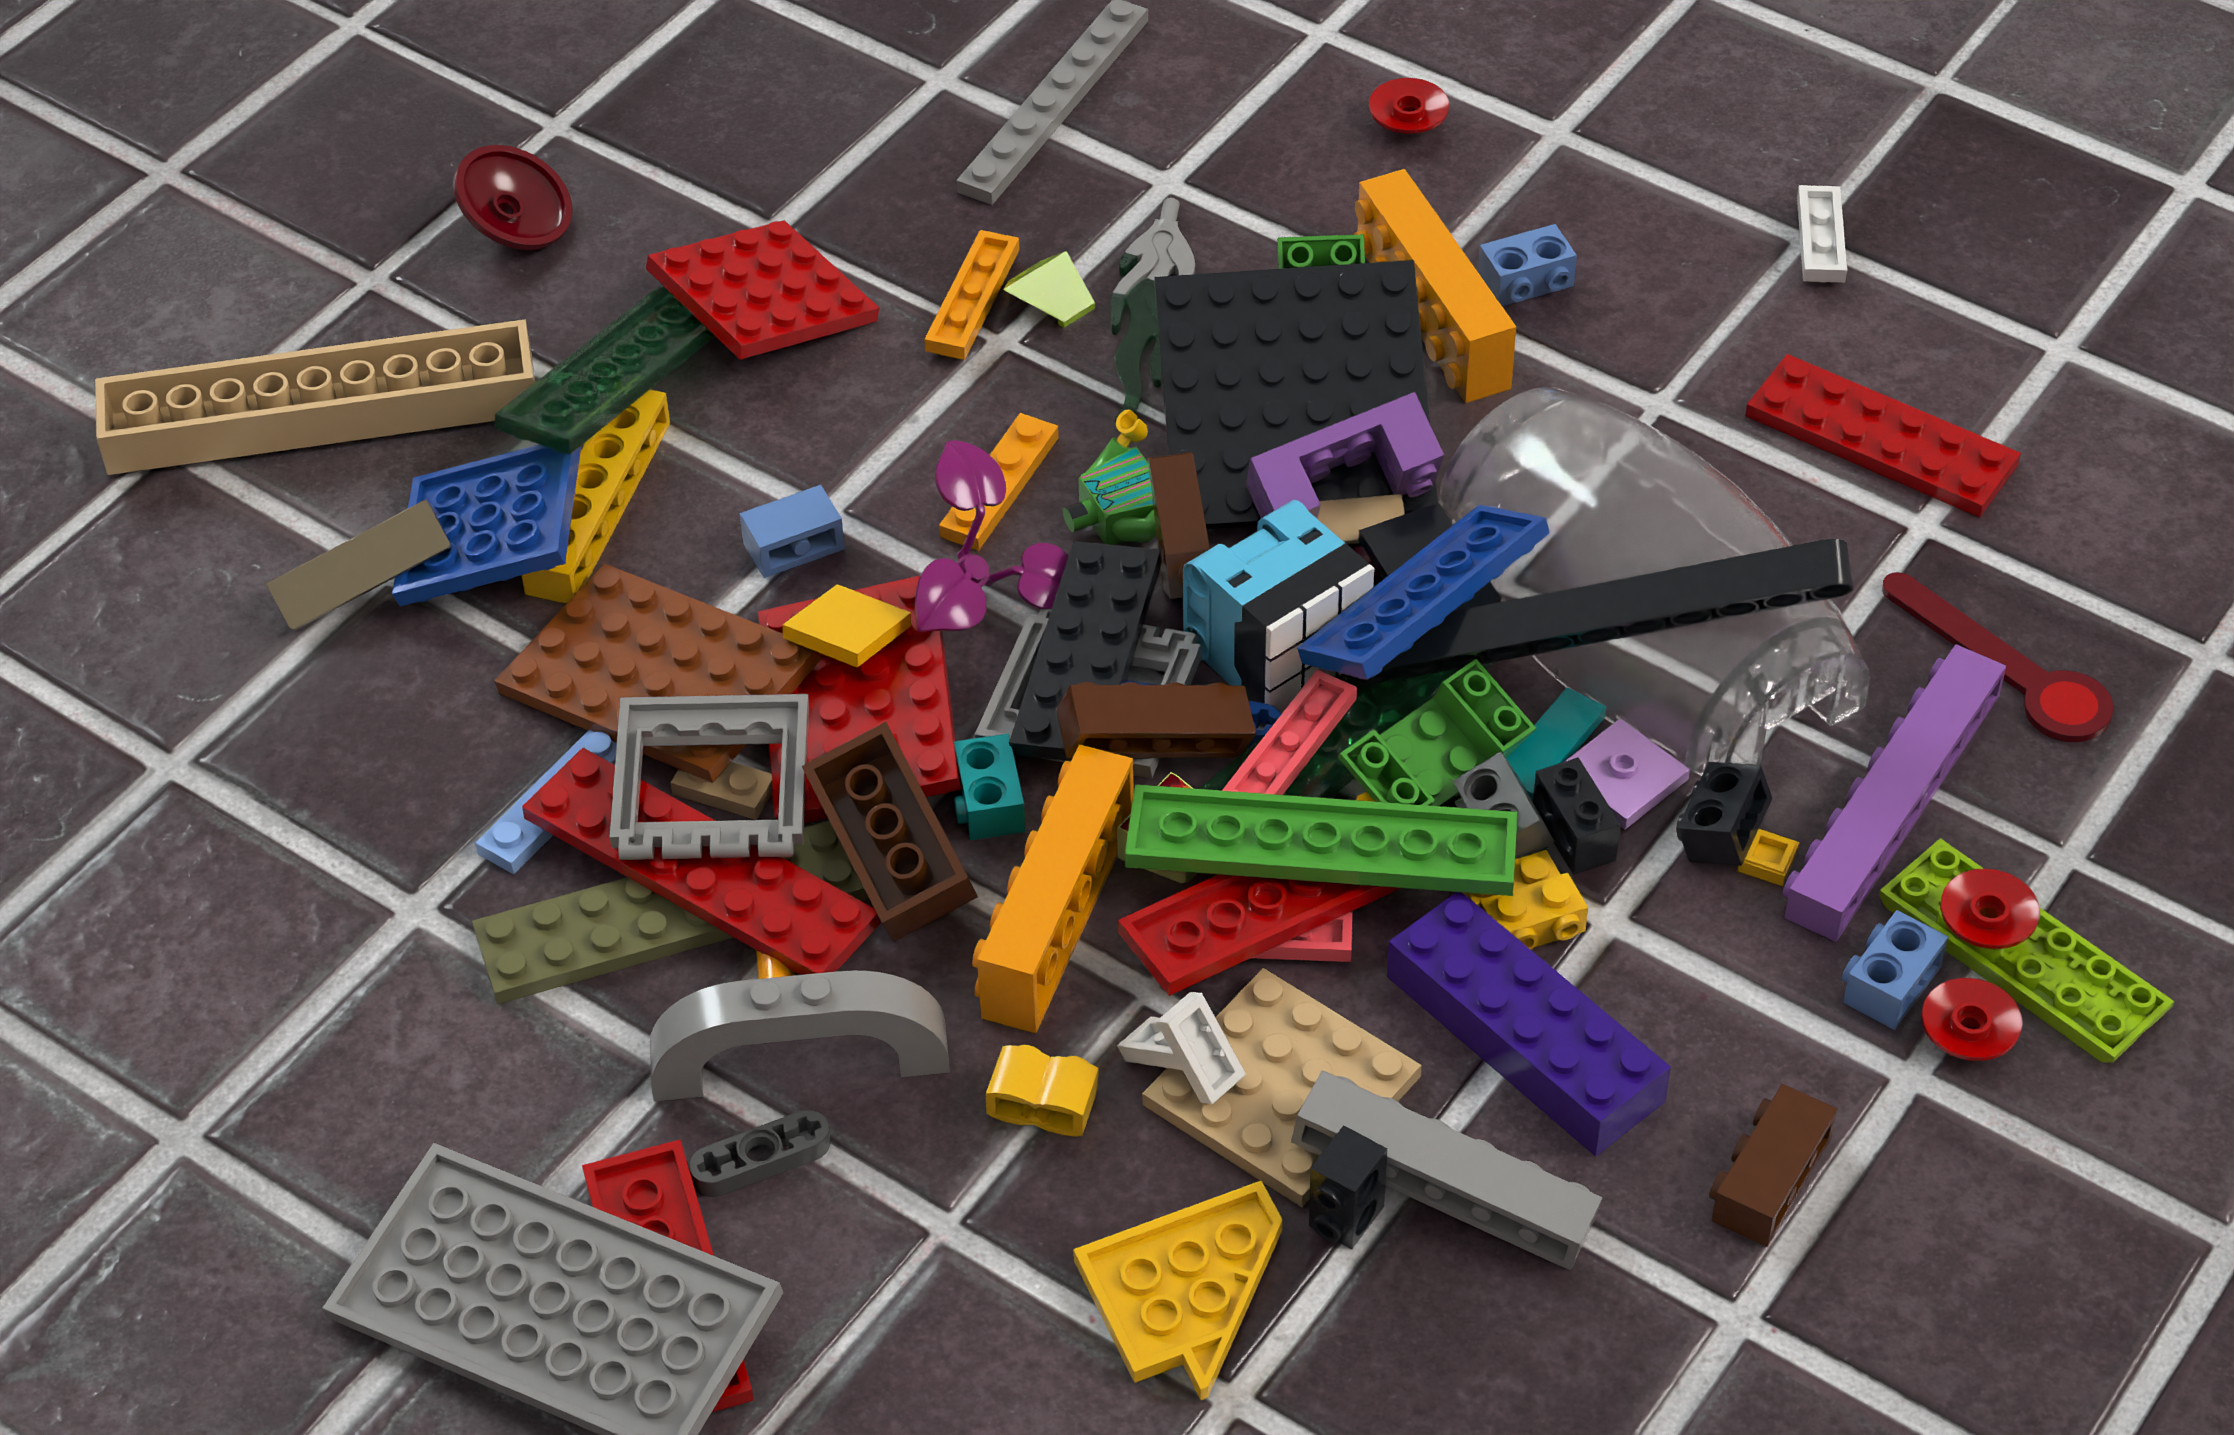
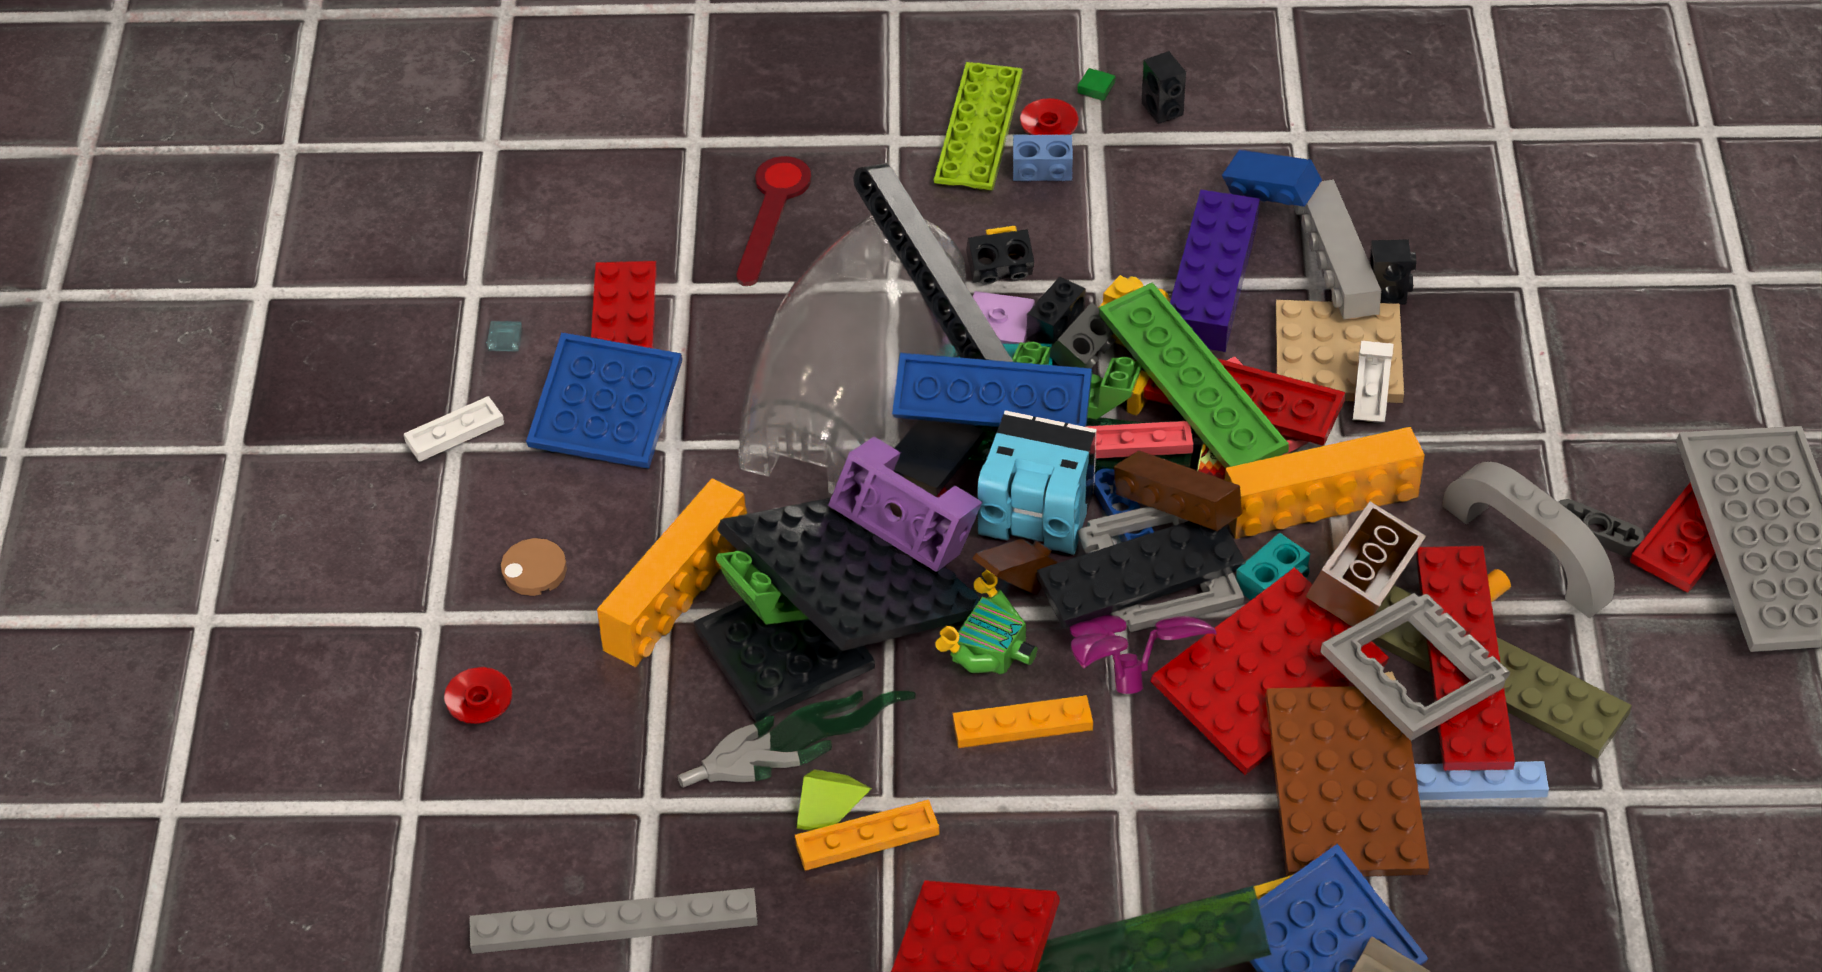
camera: 125 degrees left, 0 degrees up
medium blue brick [739,485,845,578] -> none
yellow tile [783,584,911,667] -> none
yellow brick [986,1045,1099,1136] -> none
yellow wing [1073,1180,1283,1400] -> none
medium blue brick [1478,224,1577,306] -> none
reddish brown brick [1709,1084,1838,1247] -> none
medium lavender brick [1782,644,2006,942] -> none
red dish [1940,869,2040,949] -> none
none -> clear light blue tile [487,321,522,351]
none -> medium nougat tile [501,538,567,596]
none -> blue plate [526,332,683,469]
none -> green tile [1077,68,1115,101]
none -> black brick [1141,51,1186,124]
none -> blue brick [1222,150,1322,207]

